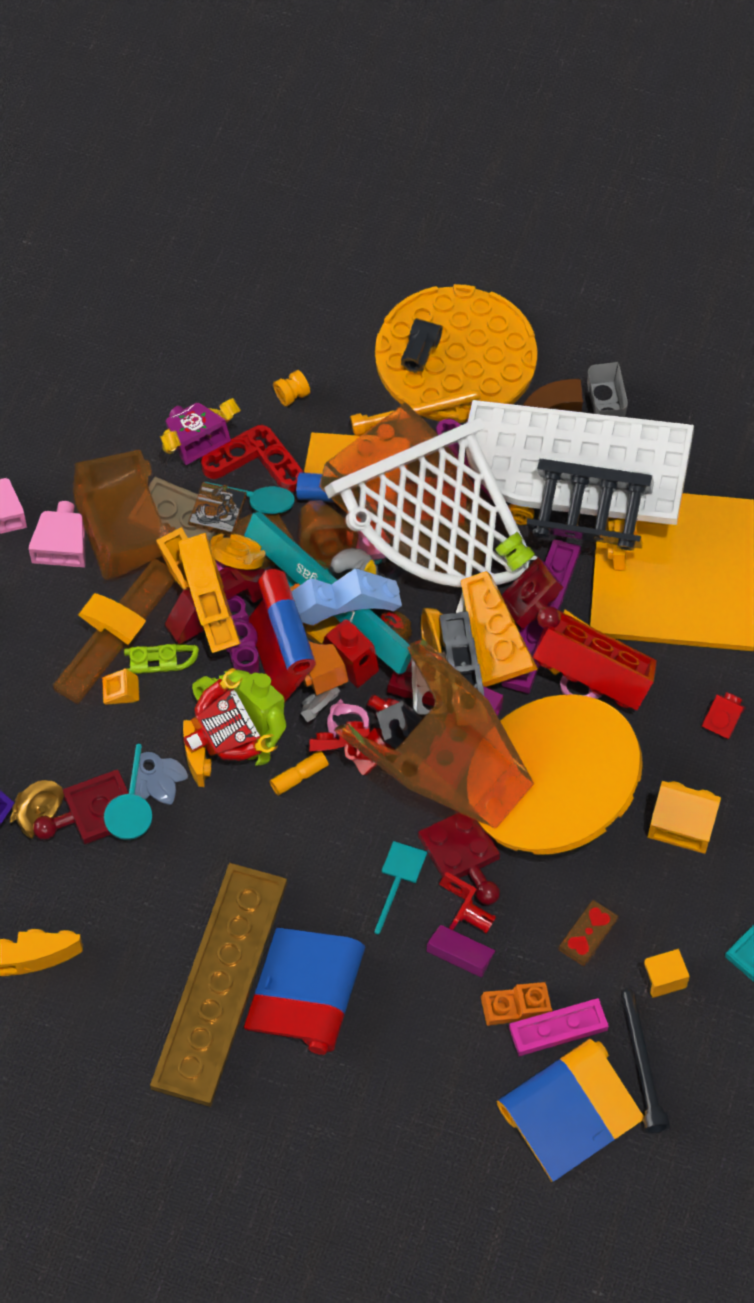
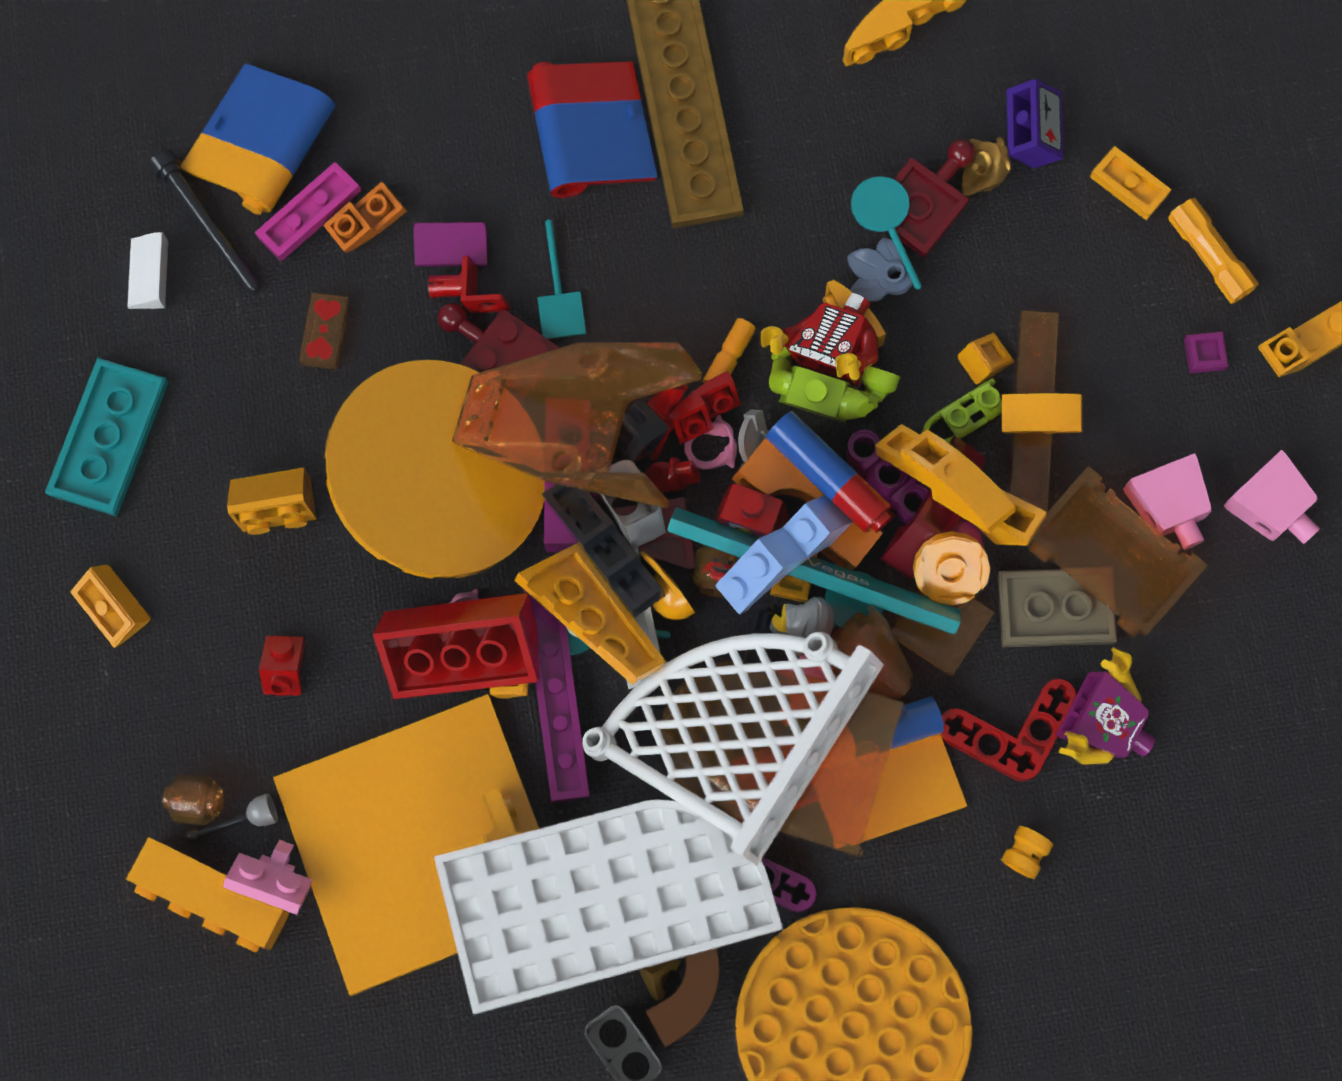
camera: 155 degrees right, 15 degrees up
piece [188,482,247,535] -> none
teal piece [202,482,294,514] -> none
light orange piece [350,390,480,436] -> none
black piece [401,318,443,373] -> none
lime wheel [495,532,535,572] -> none
dark red plate [501,557,564,629] -> none
black fence [526,458,654,551] -> none
light orange panel [644,949,690,998] -> none
none -> white slope [128,232,168,309]

